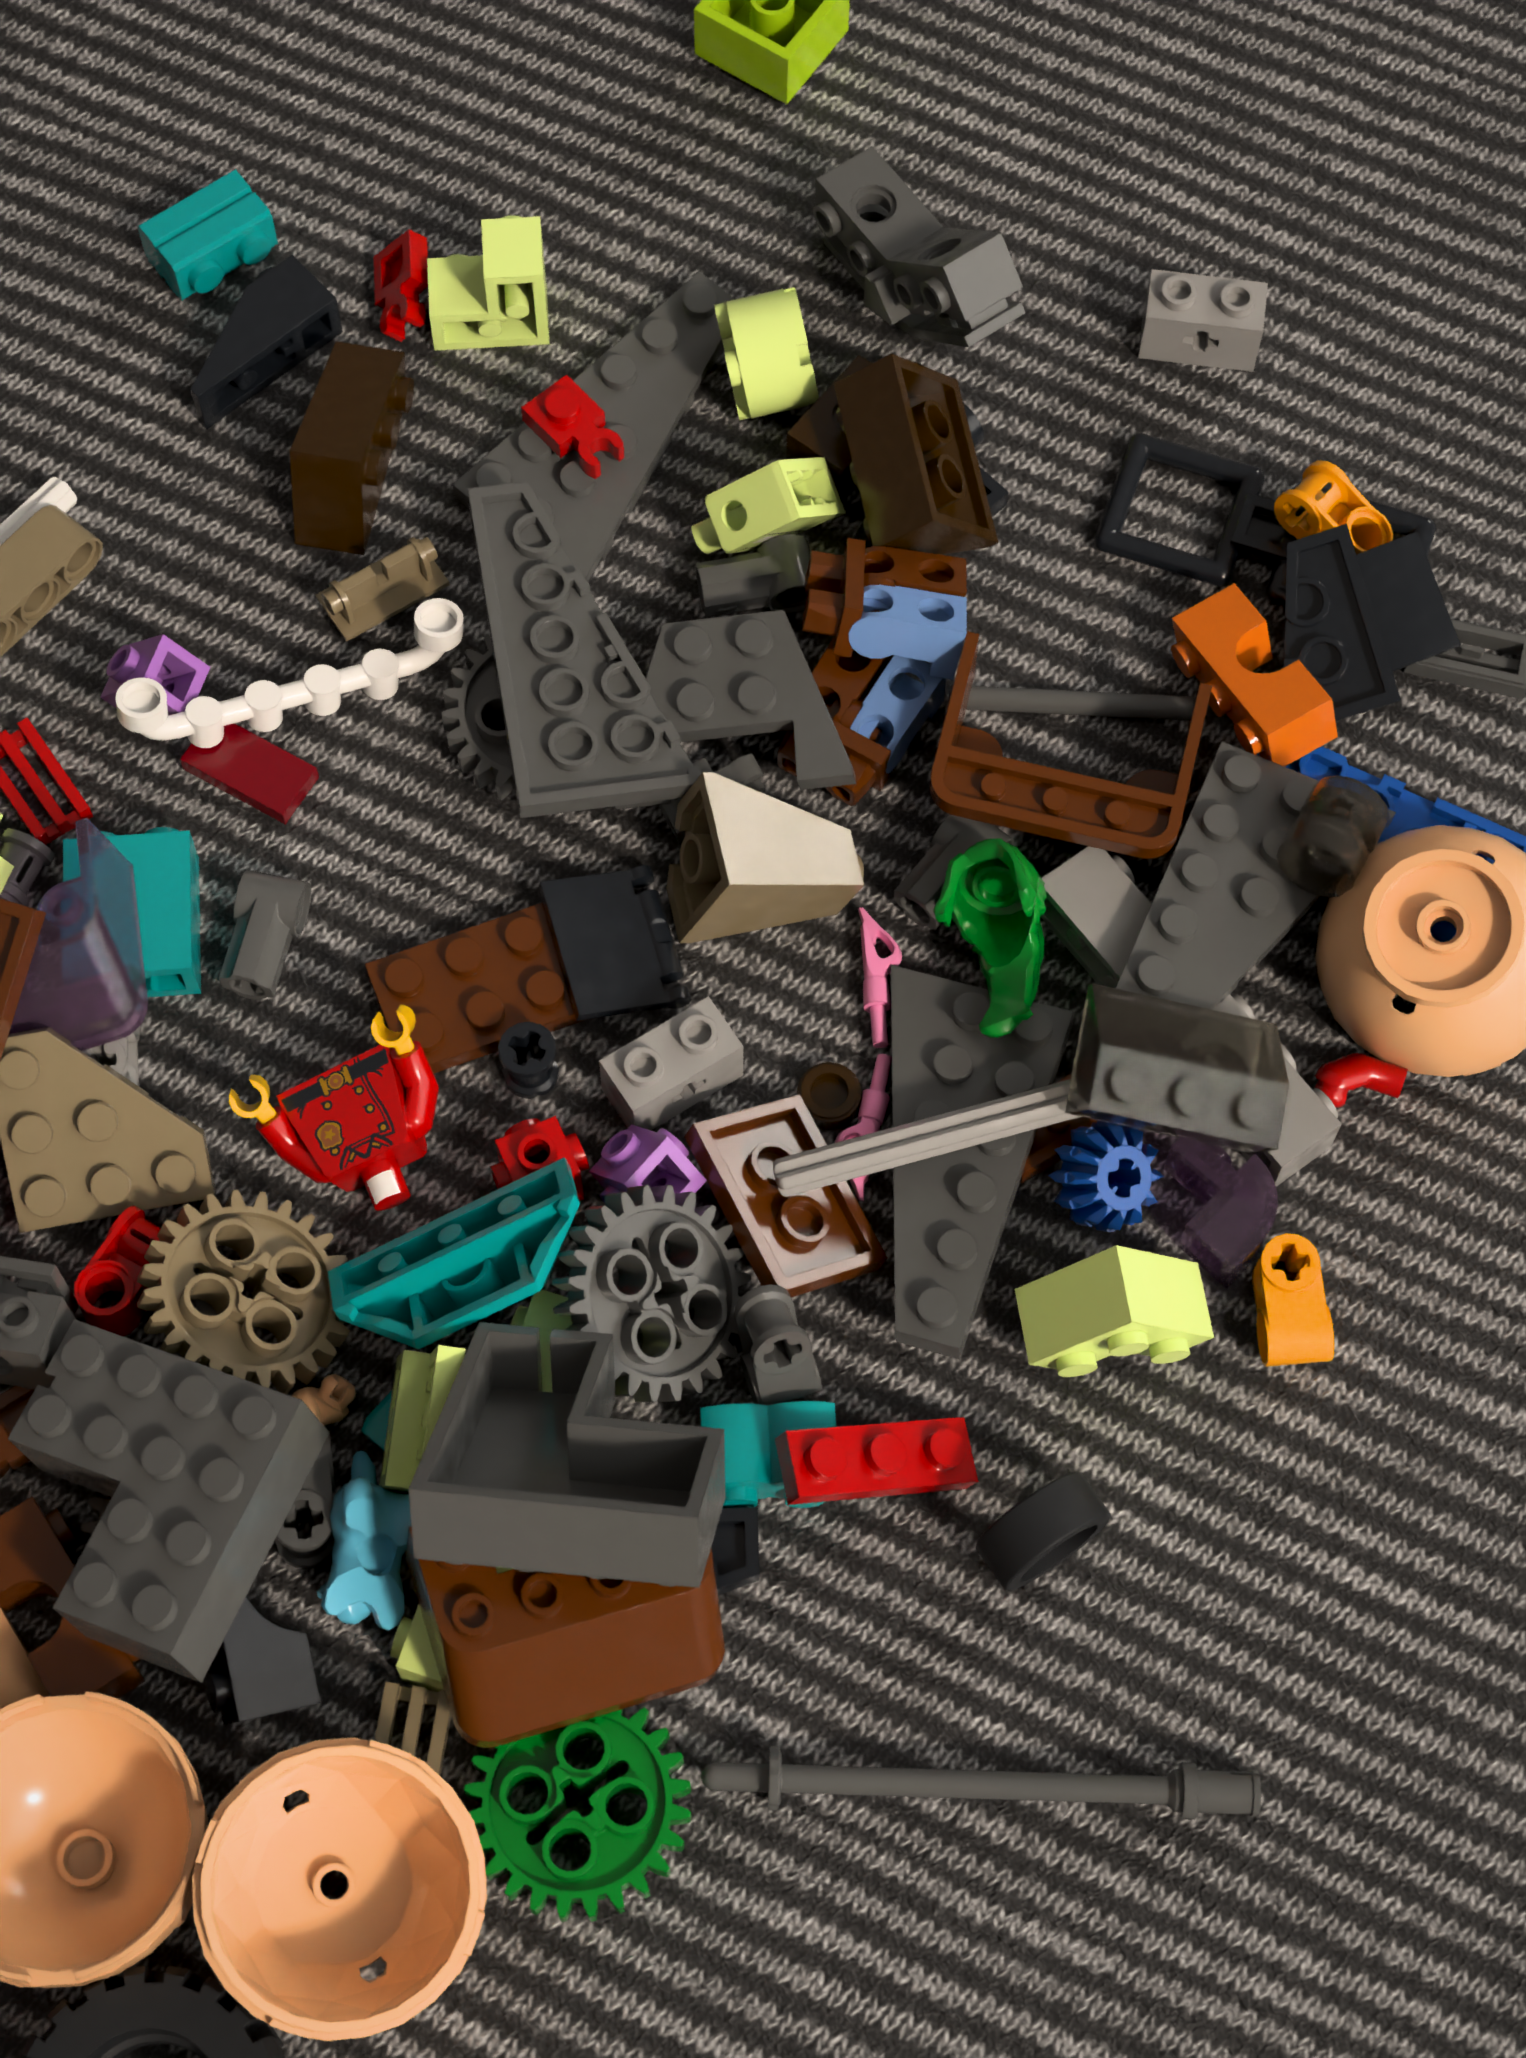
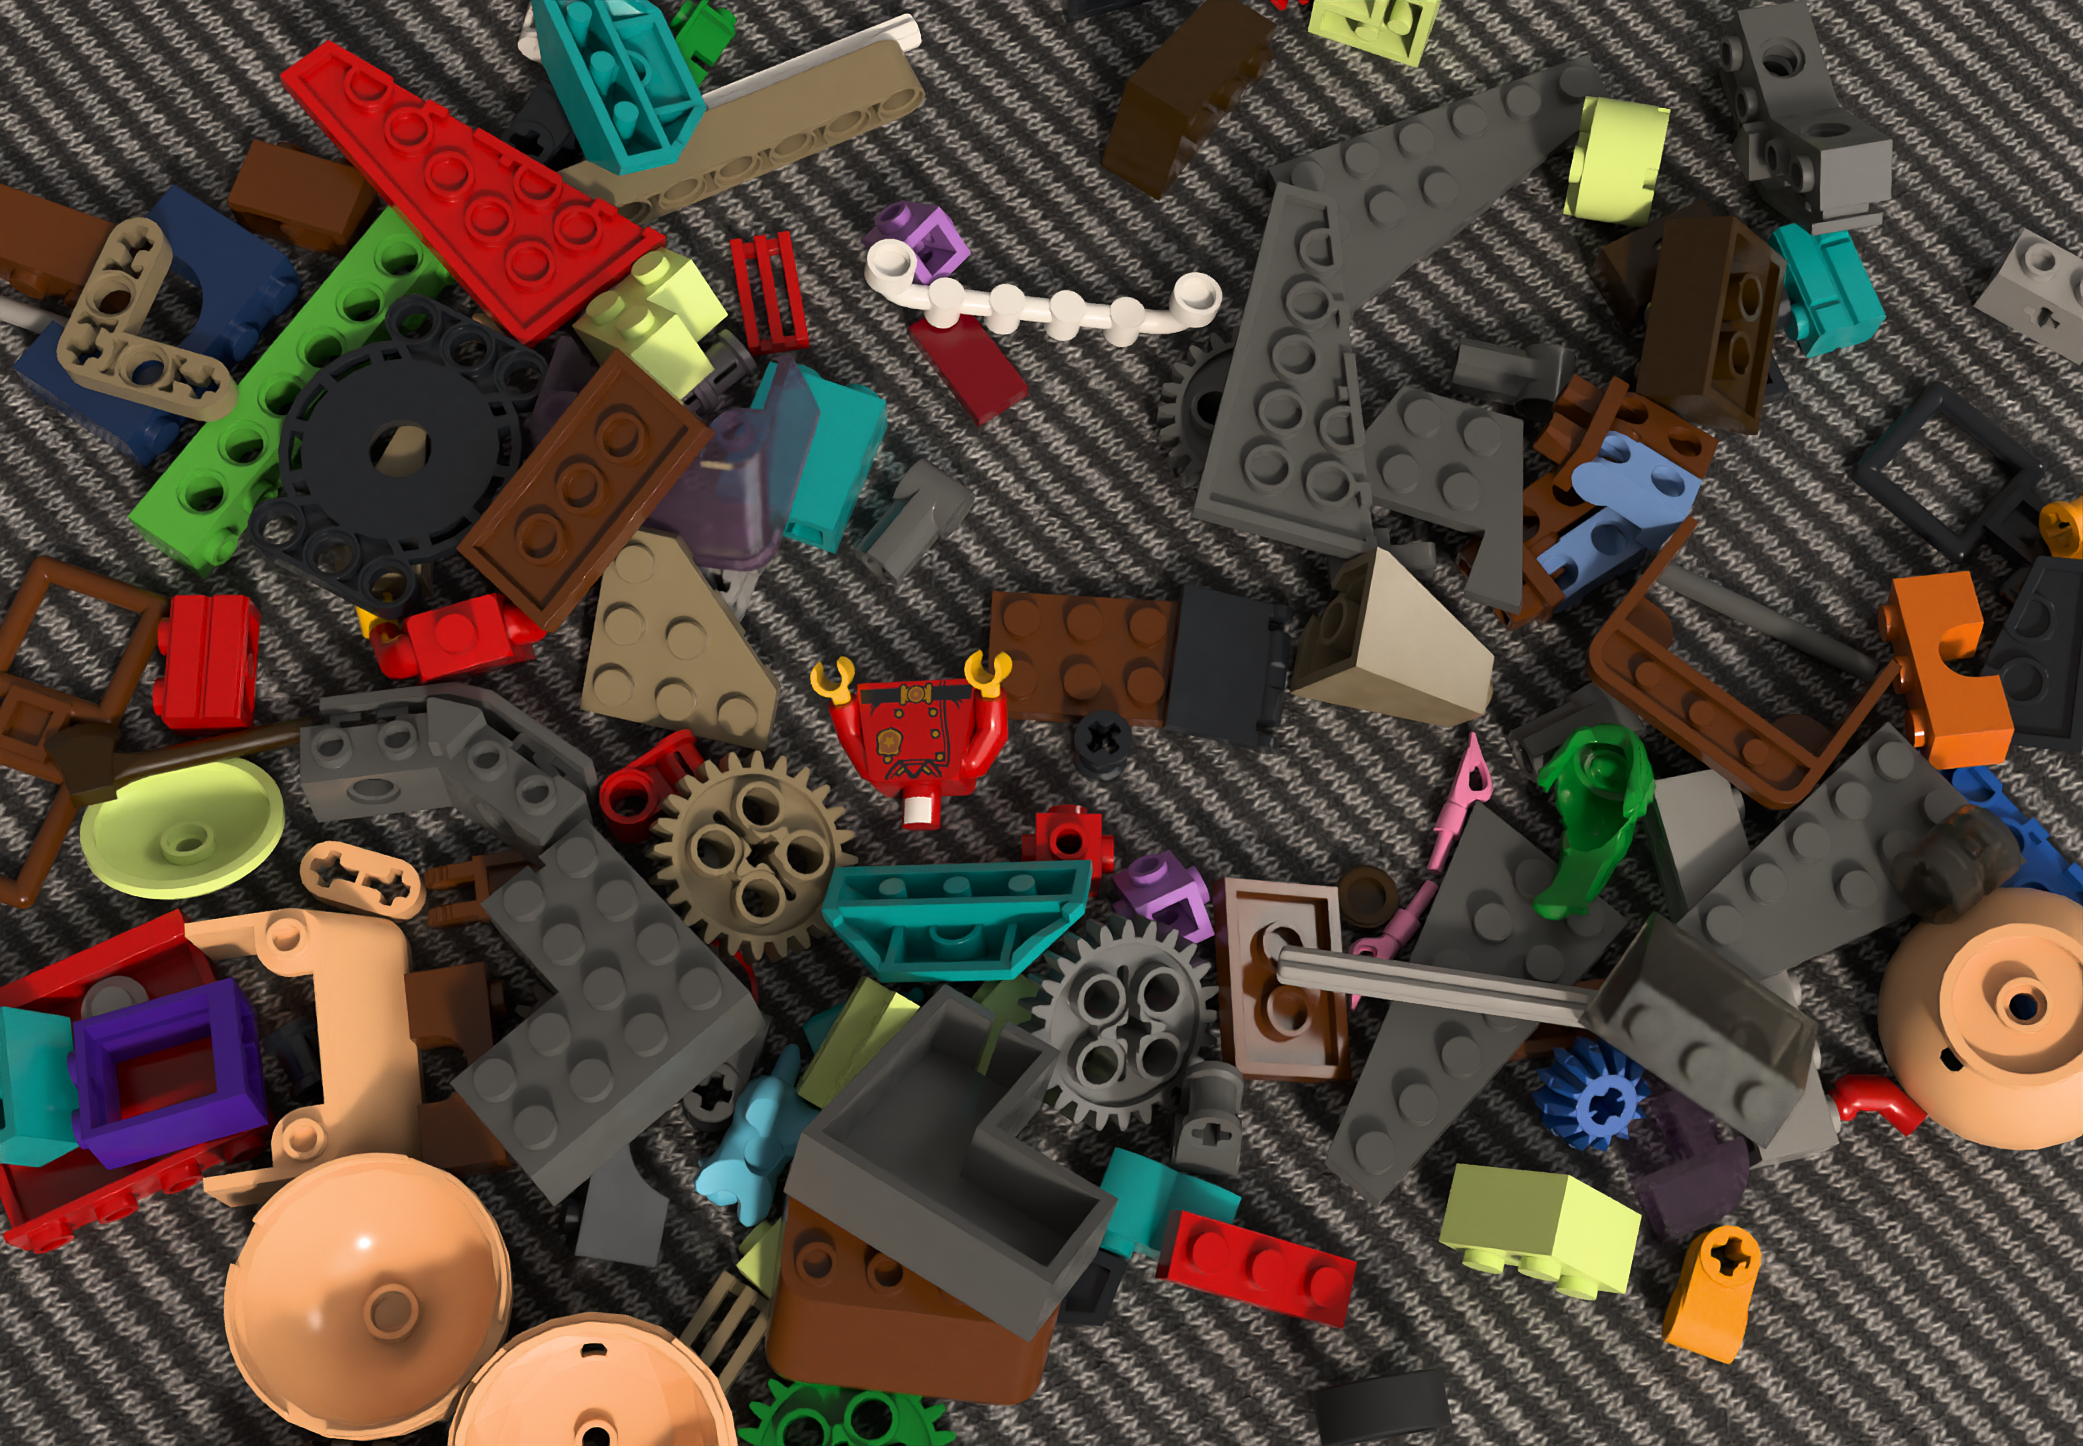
camera: 20 degrees right, 5 degrees up
light nougat arm [292,1374,356,1425] -> none
dark tan hinge [315,537,450,642] -> none
red plate [521,374,624,479] -> none
light grey brick [599,996,743,1130] -> none
yellowish green torso [692,457,845,554] -> none
none -> teal brick [1767,223,1886,358]

